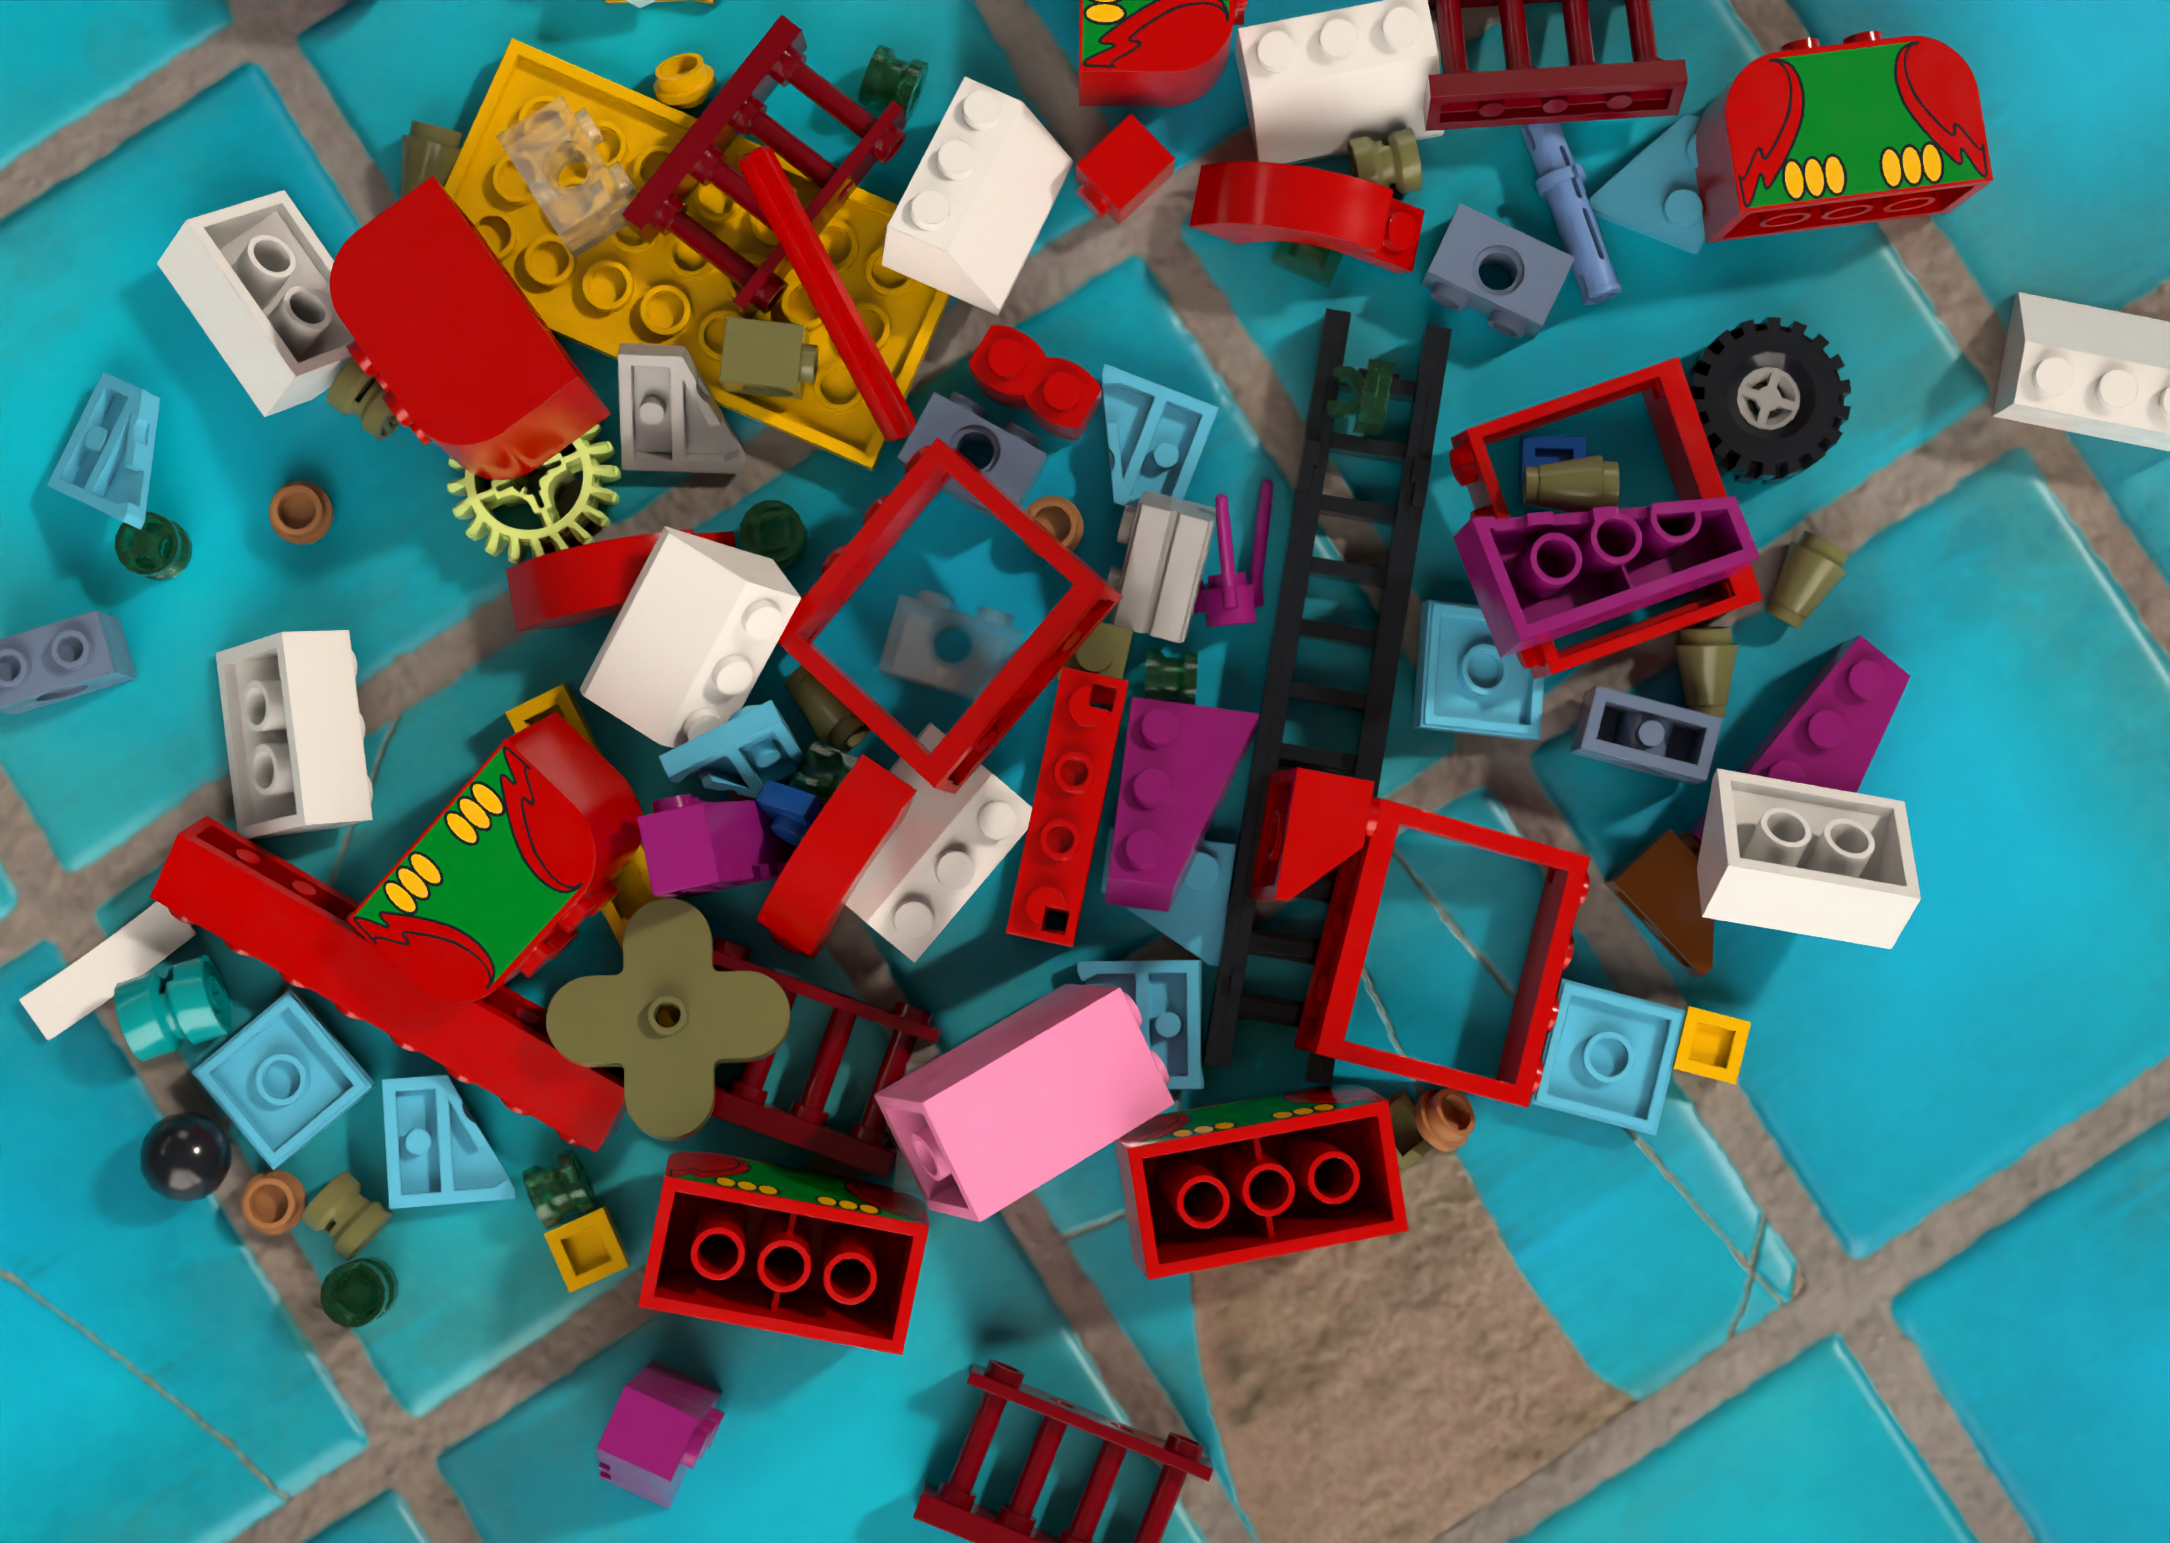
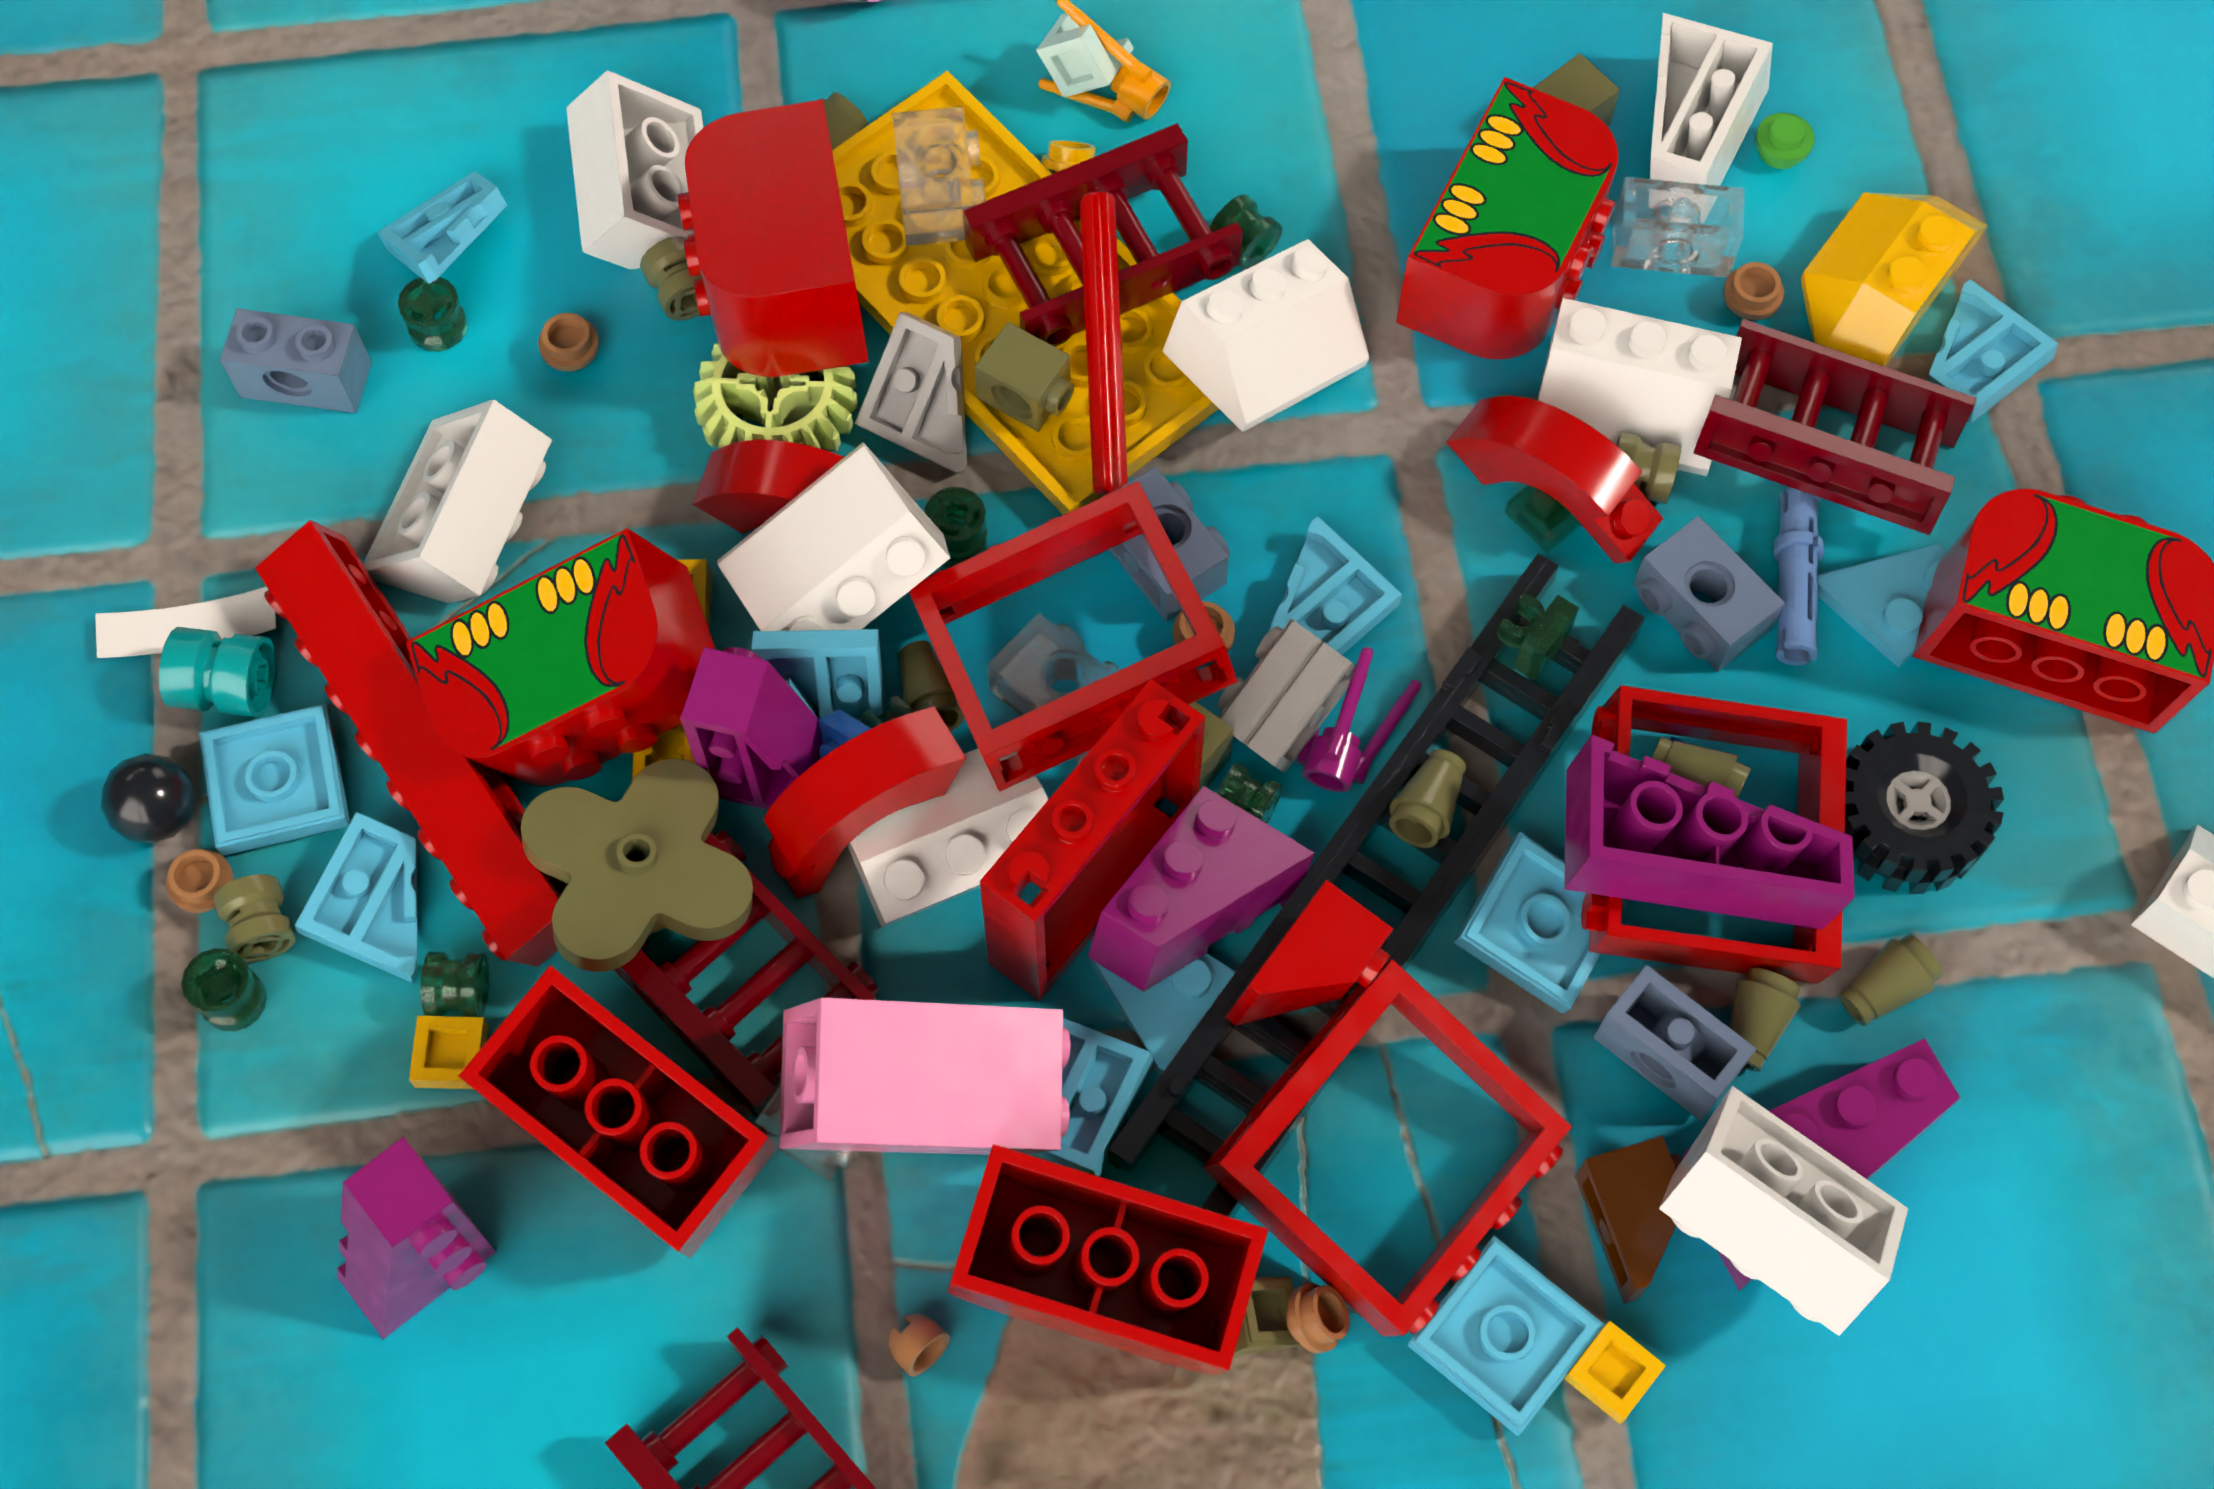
camera: 25 degrees right, 20 degrees down
red brick [968,324,1102,441] -> none
red brick [1075,113,1175,225] -> none
none -> medium nougat hinge [888,1314,950,1377]
none -> olive cone [1389,749,1466,848]

